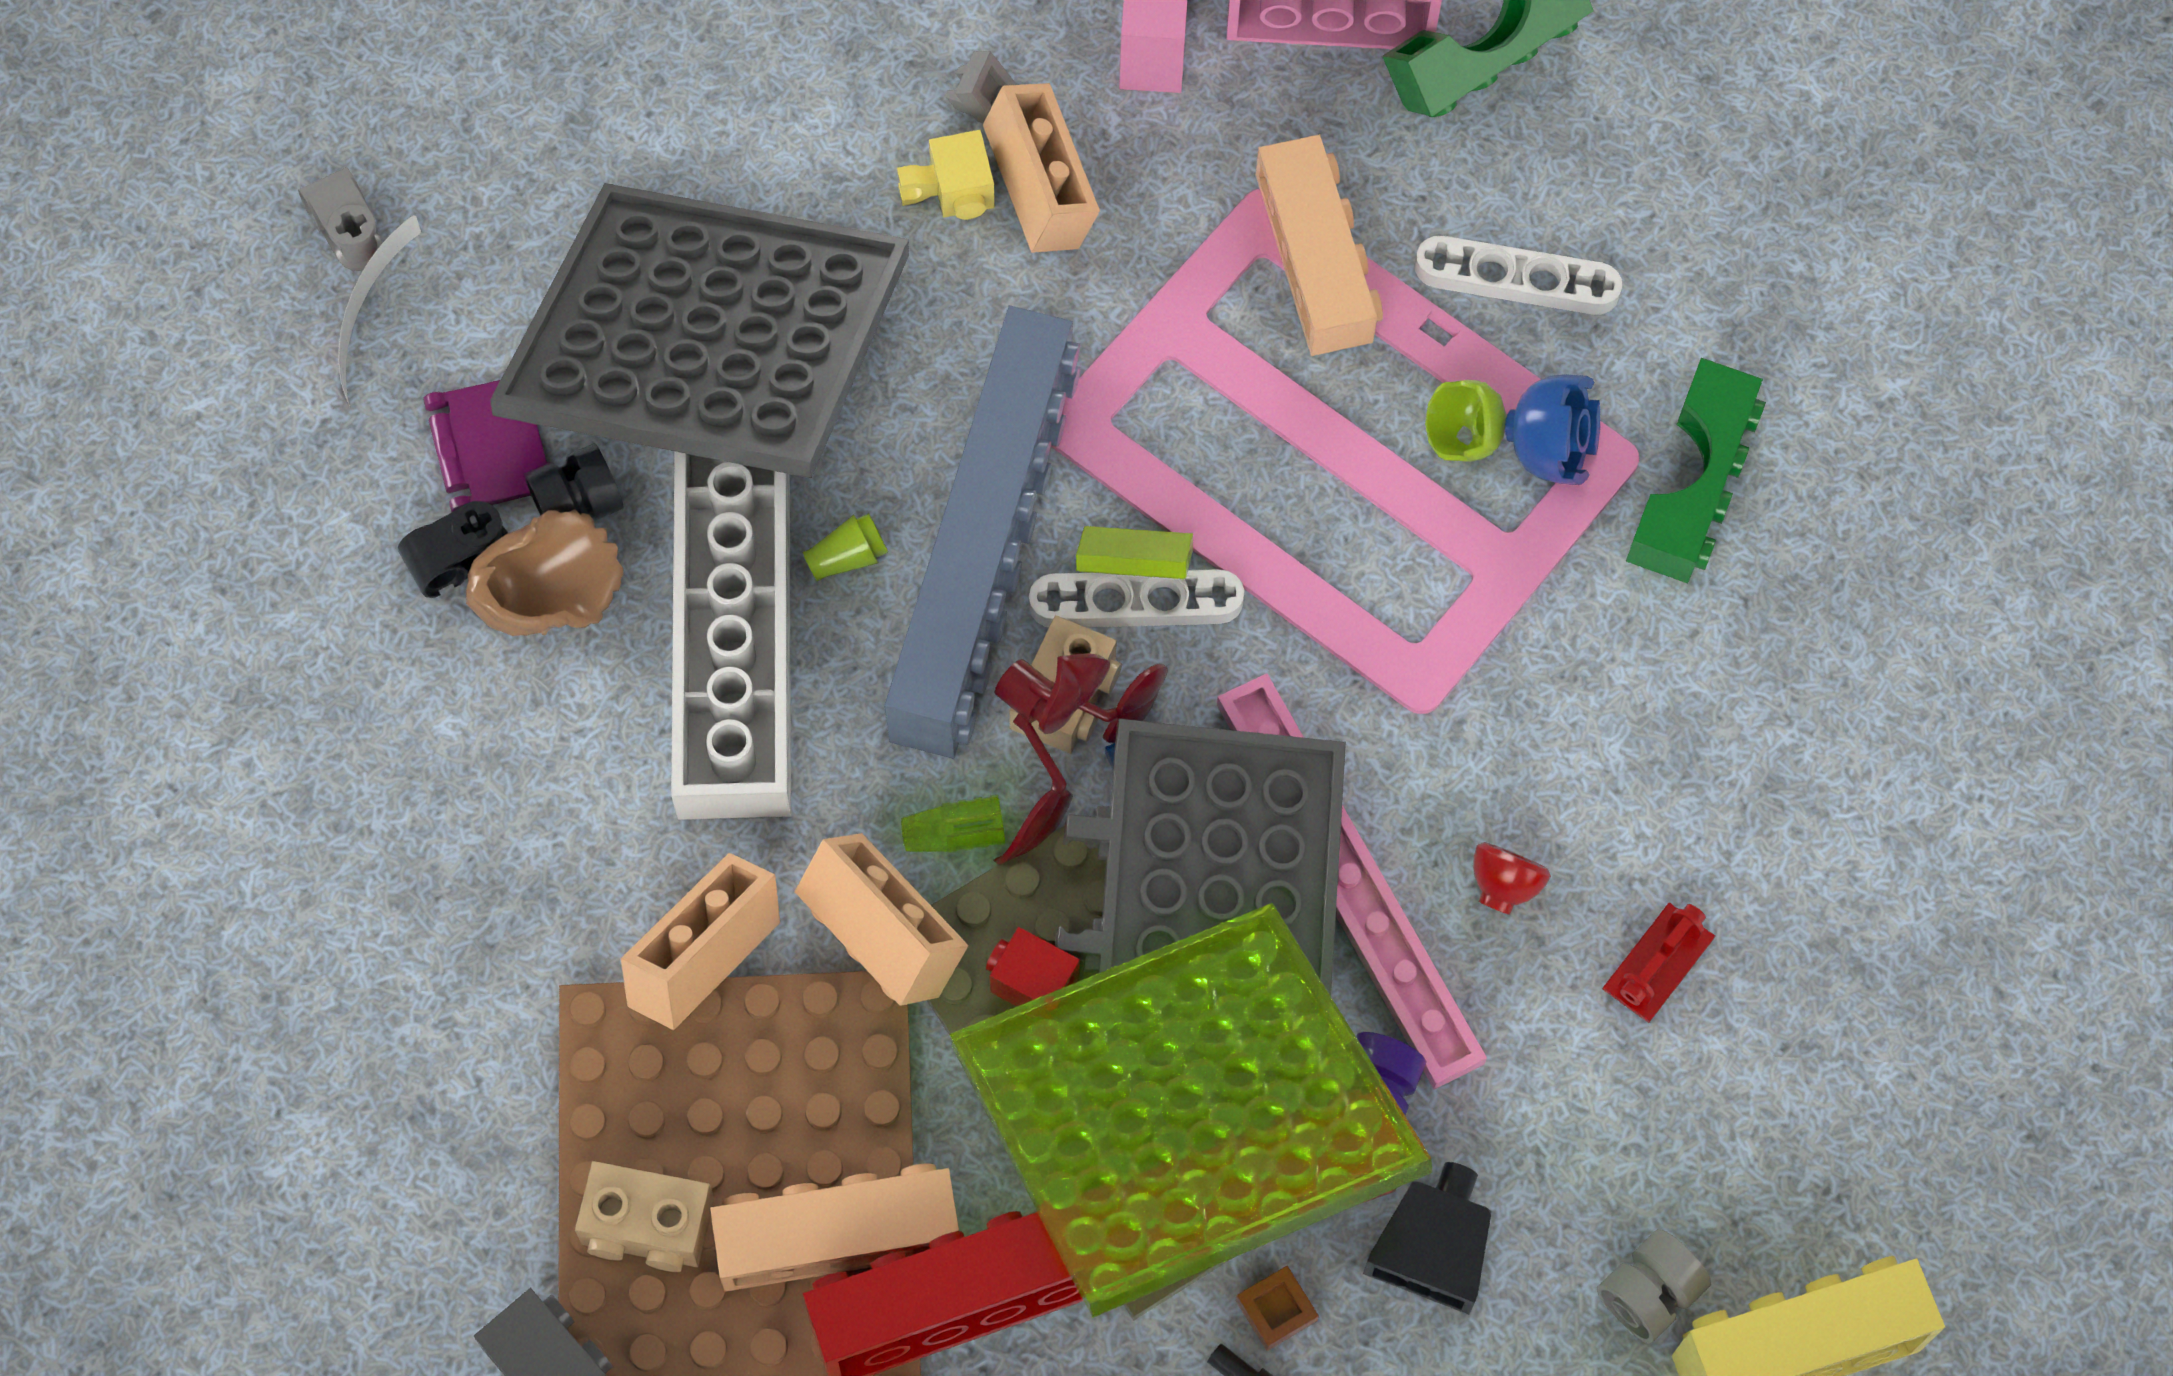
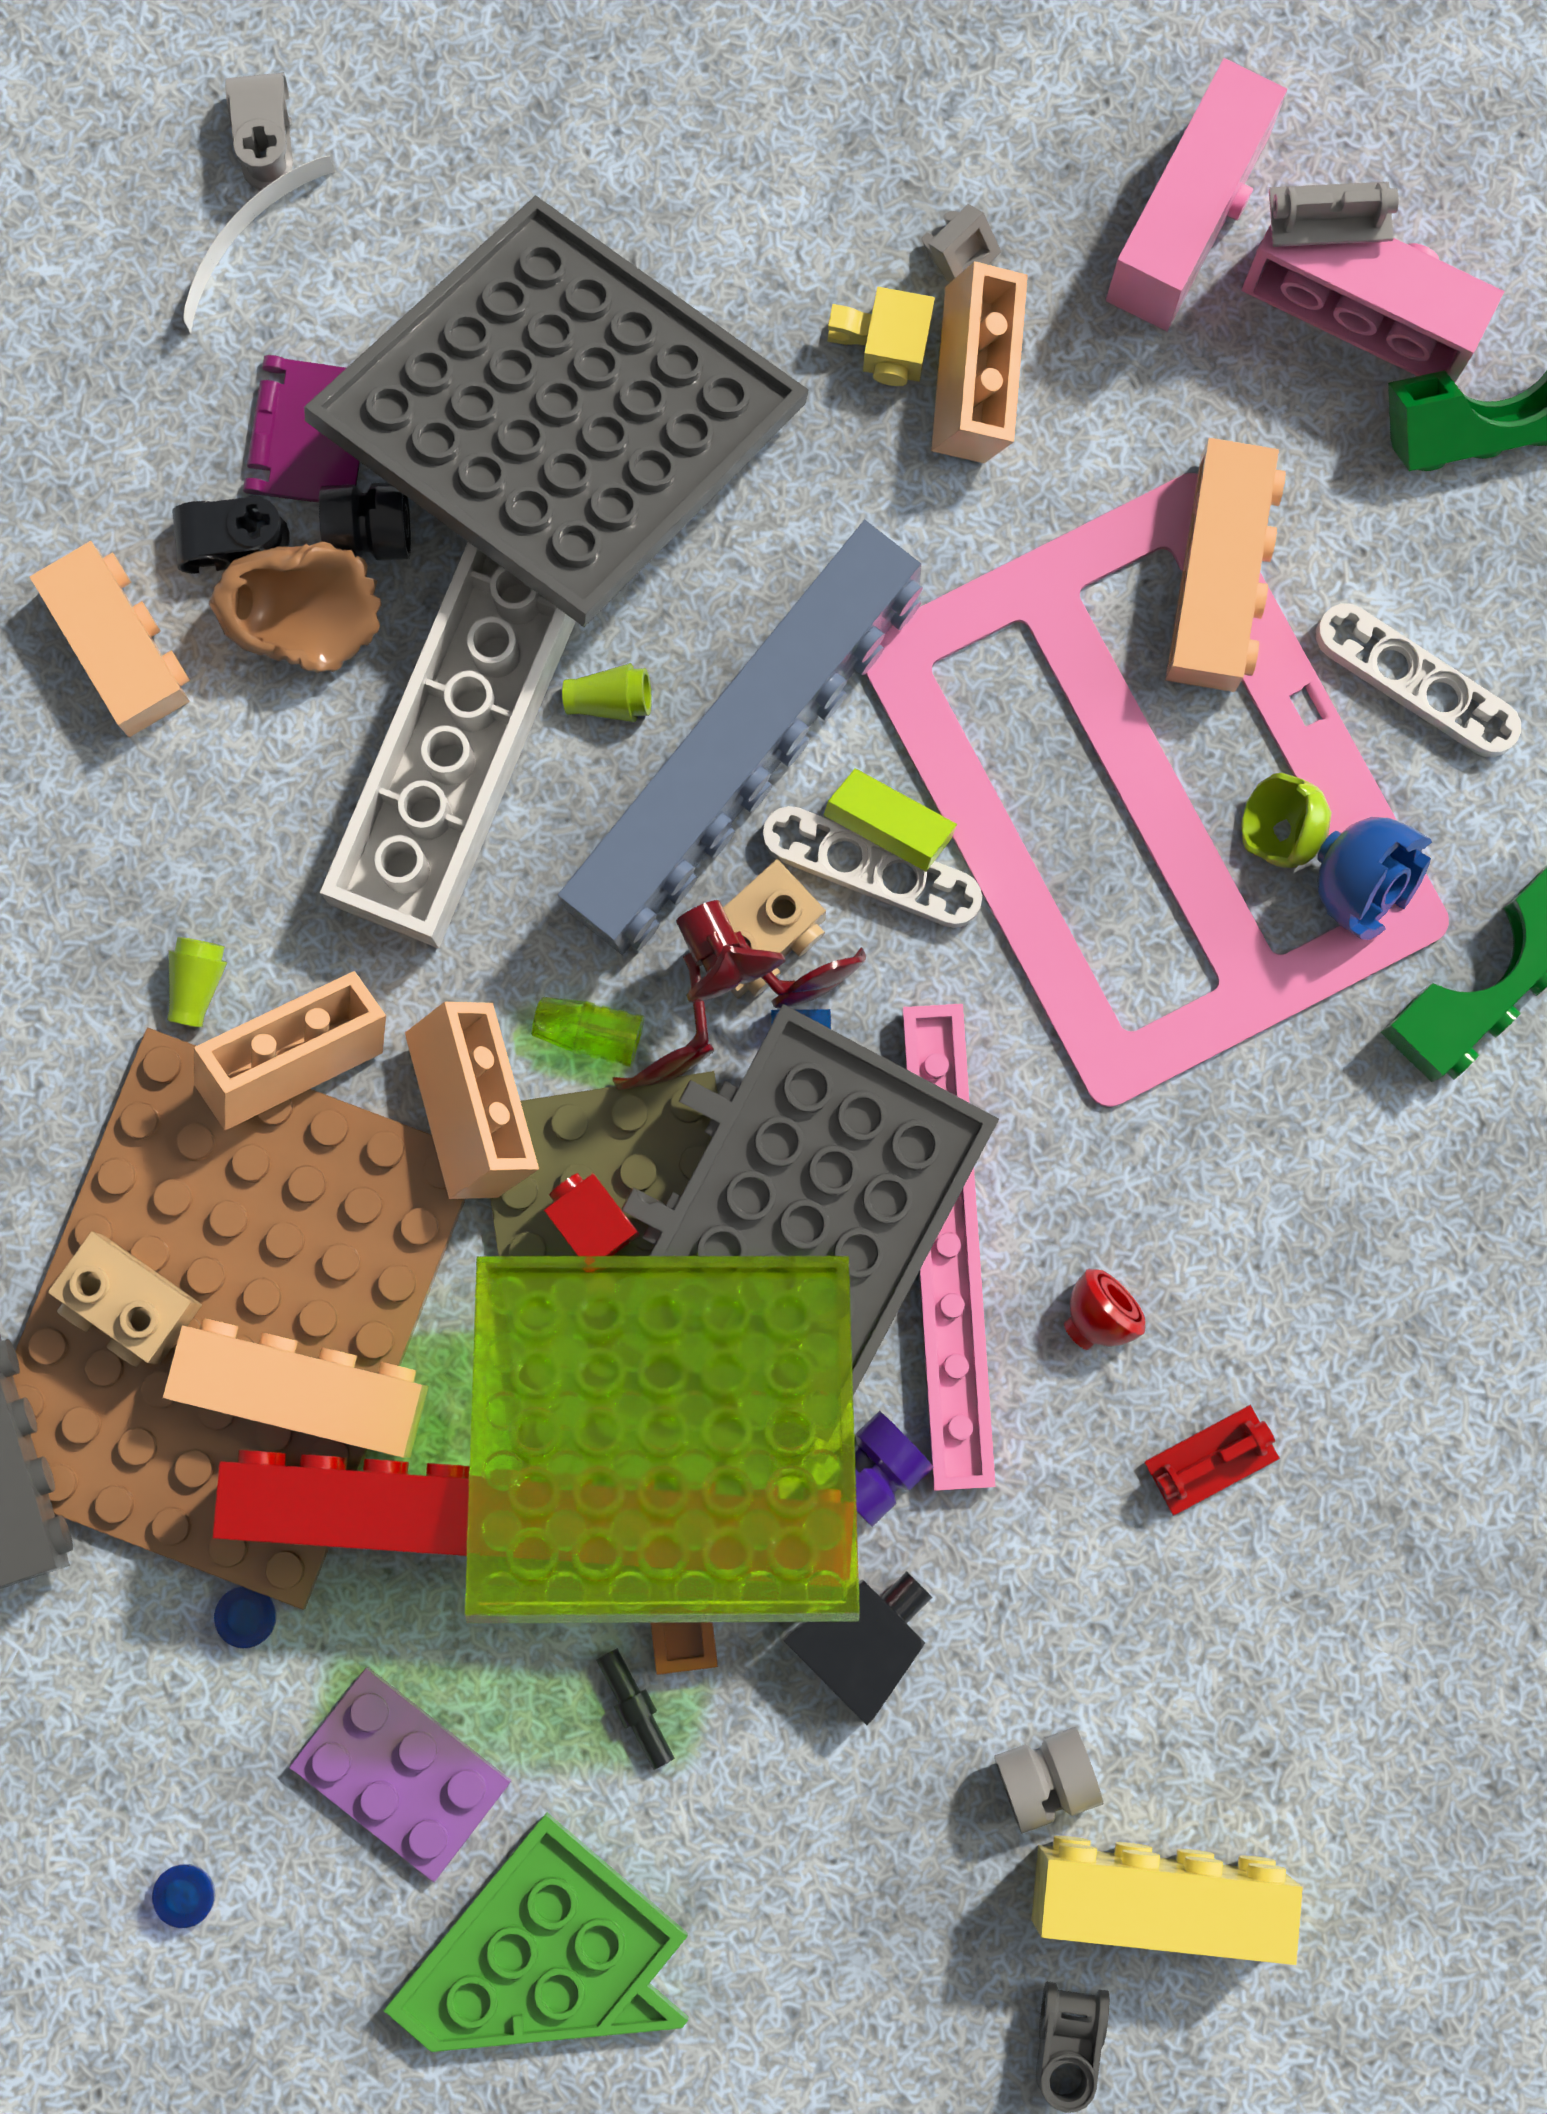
camera: 25 degrees right, 15 degrees up
none -> light nougat brick [29,541,190,737]
none -> lime cone [167,937,228,1027]

